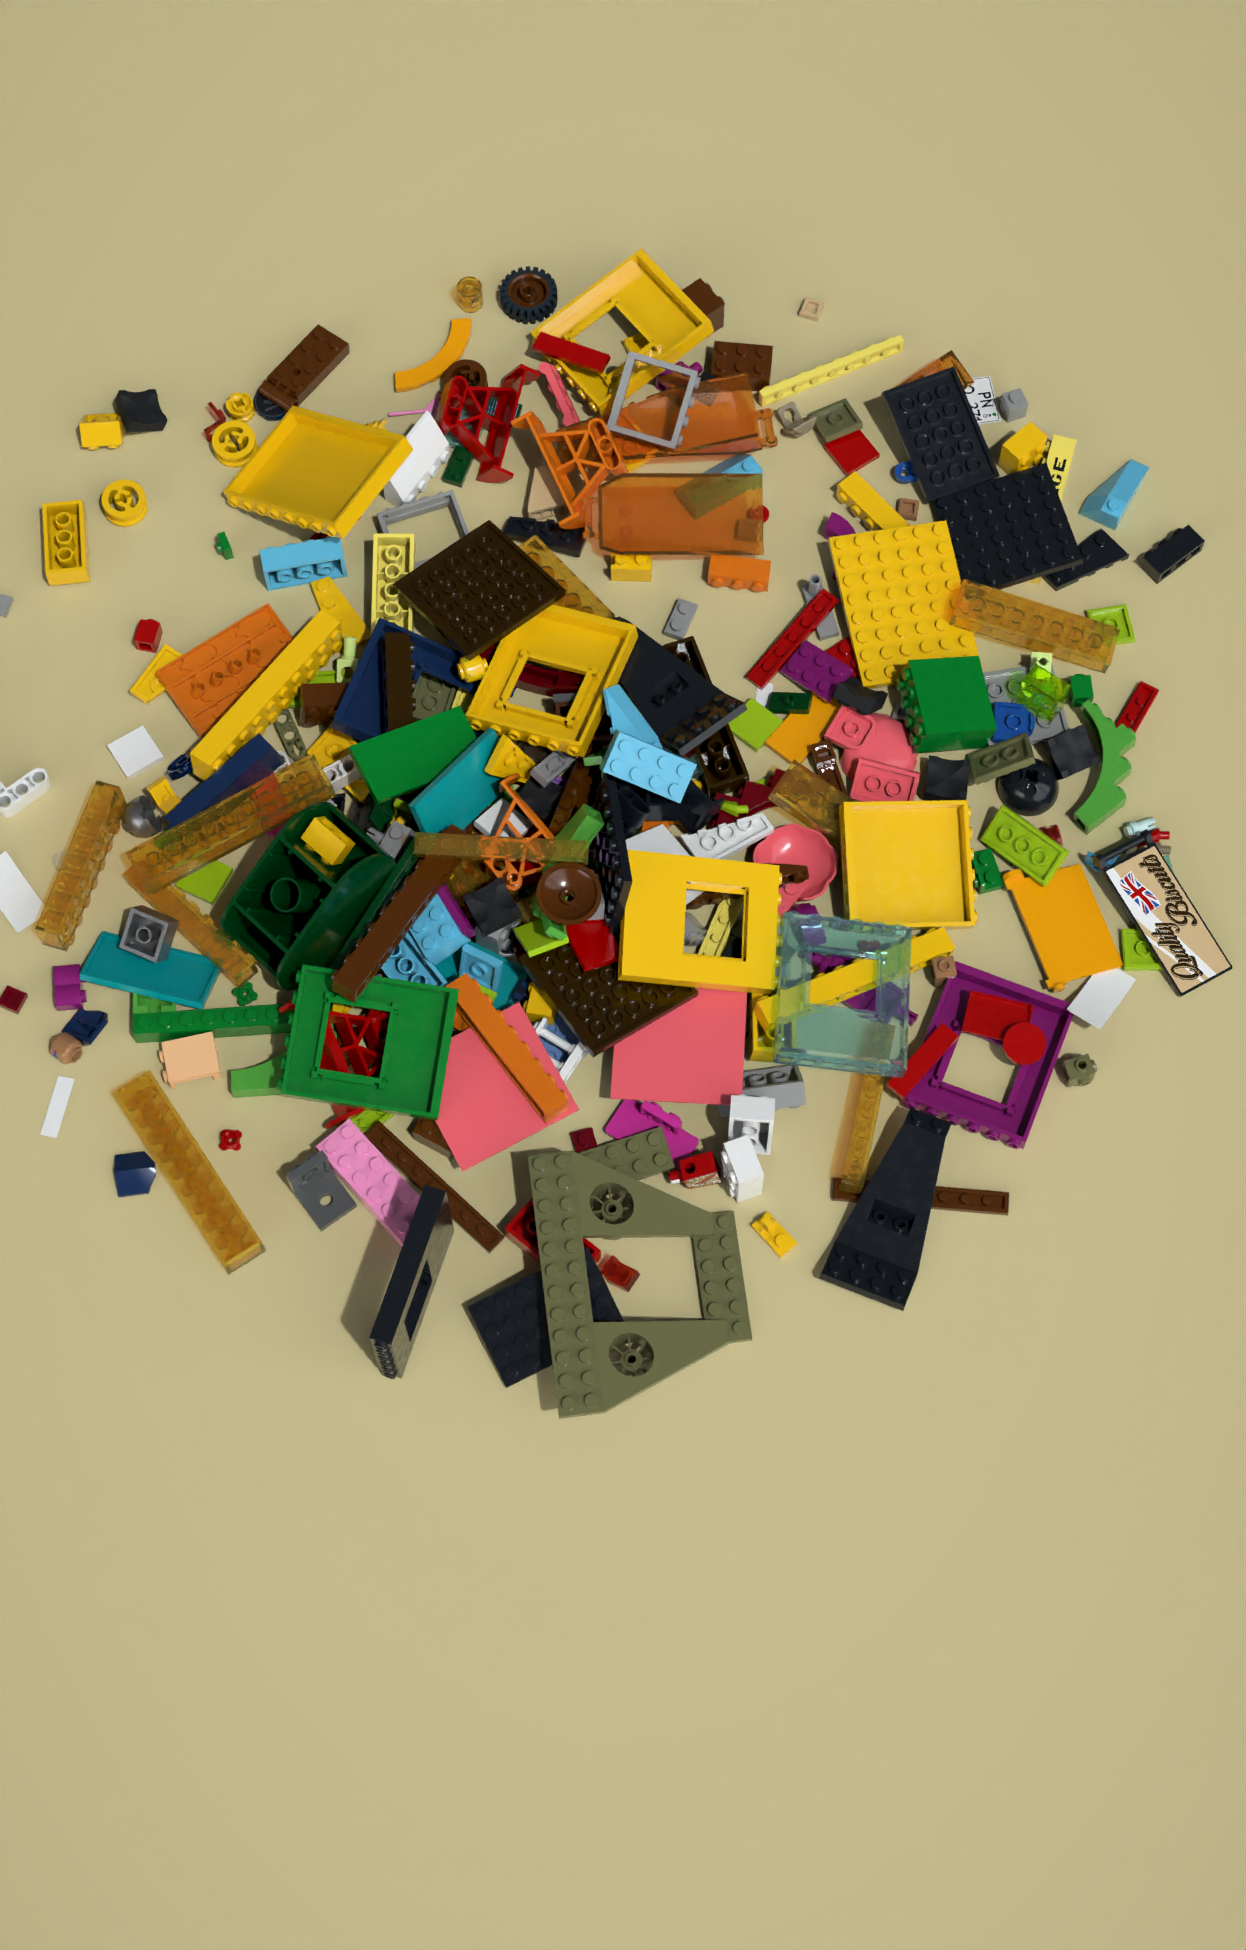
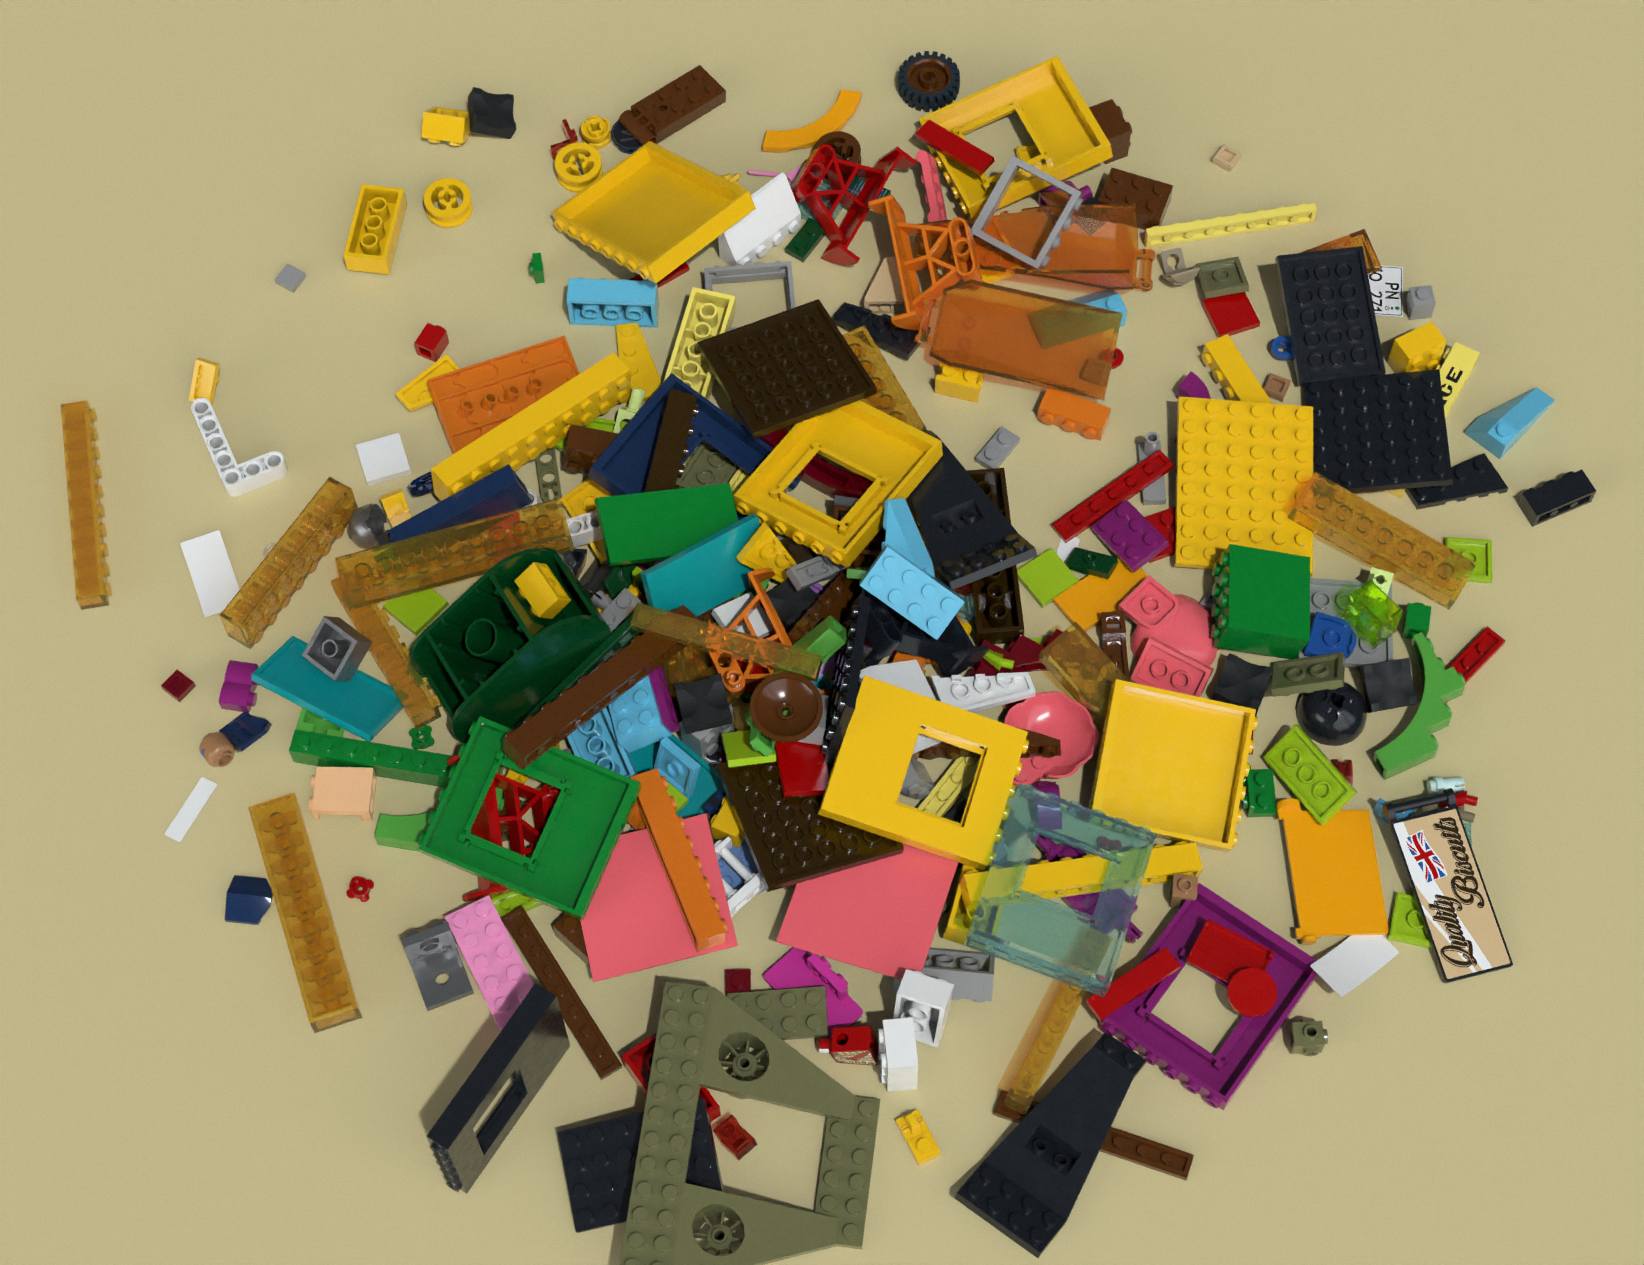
camera: 15 degrees right, 5 degrees down
yellow head [456,655,488,683] -> none
clear yellow wheel [457,276,483,313] -> none
black brick [833,676,888,715] -> none

